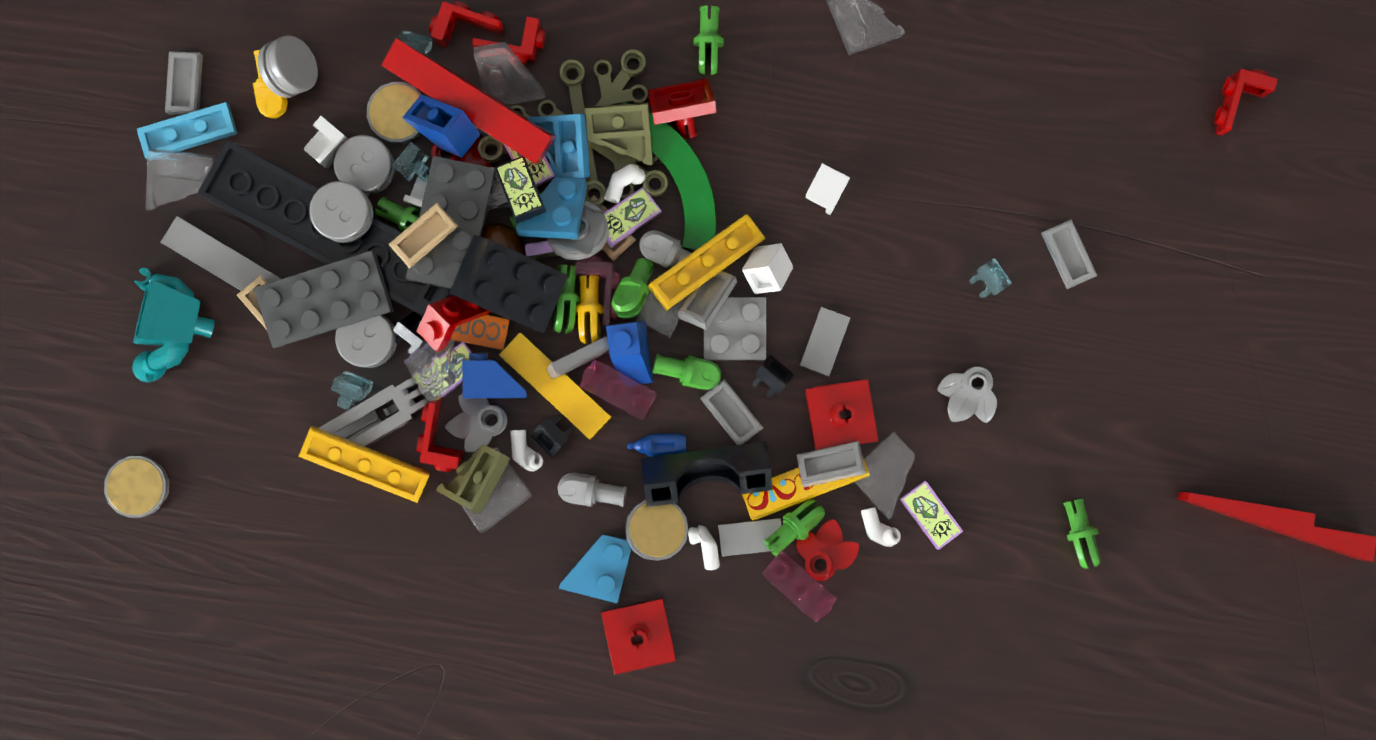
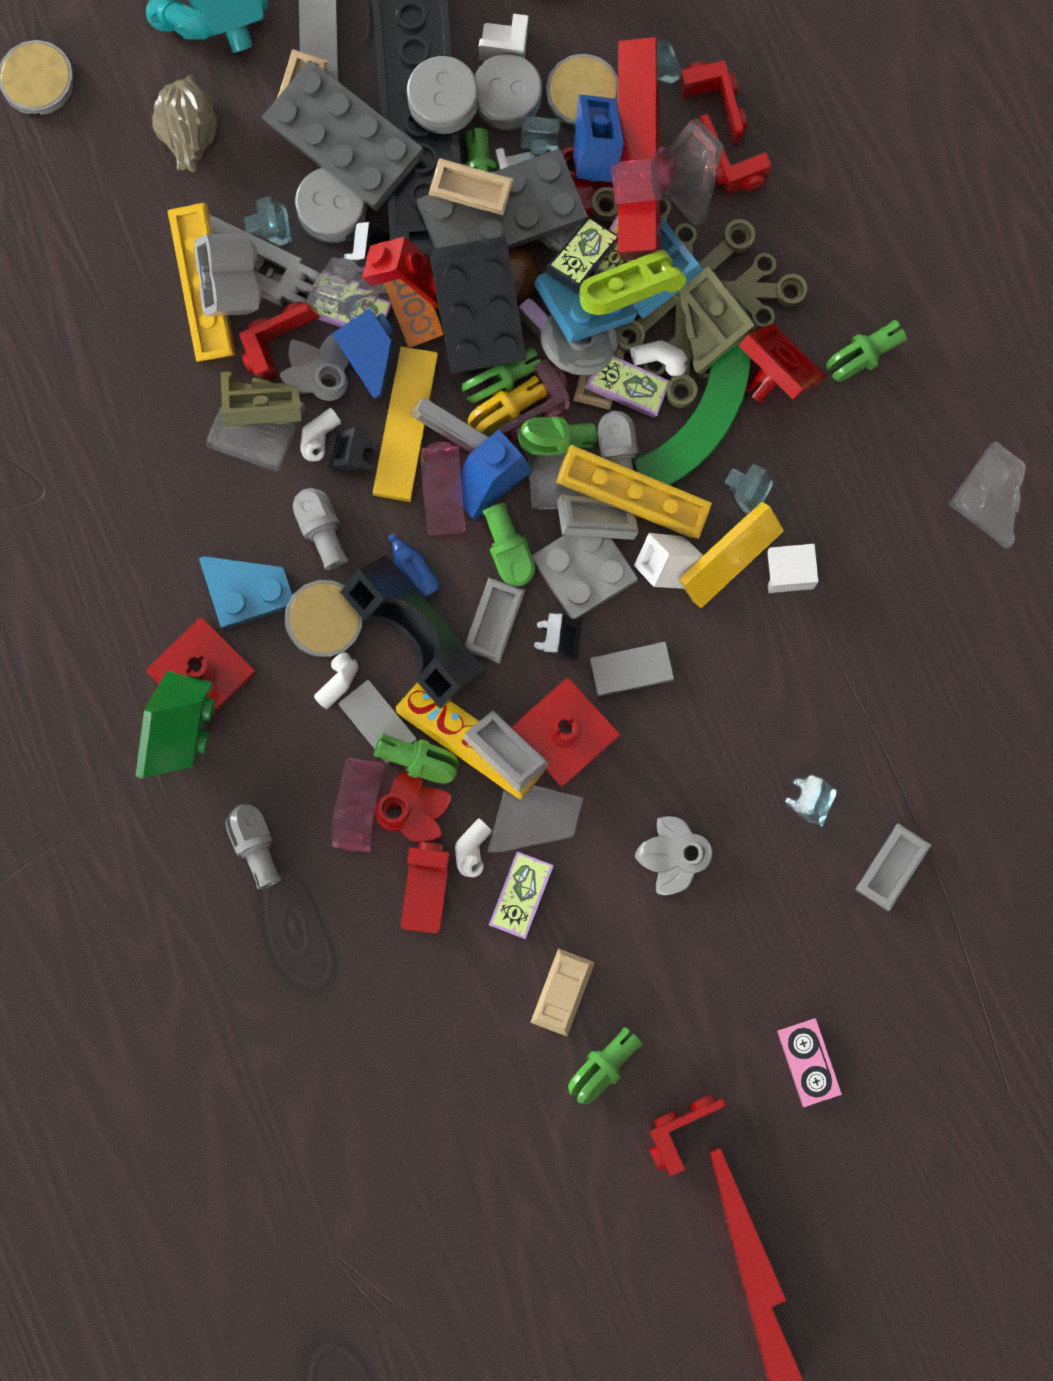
camera: 50 degrees right, 5 degrees down
none -> green slope [135,671,216,778]
none -> dark tan hair [152,74,217,172]
none -> light grey brick [194,233,262,316]
none -> light grey arm [225,804,281,890]
none -> red bracket [401,842,450,934]
none -> tan tile [530,948,595,1036]
none -> lime plate [580,250,687,315]
none -> clear pink bracket [611,146,677,204]
none -> red bracket [648,1094,727,1176]
none -> yellow tile [678,502,784,608]
none -> clear light blue tile [725,464,773,514]
none -> tile [777,1018,842,1107]

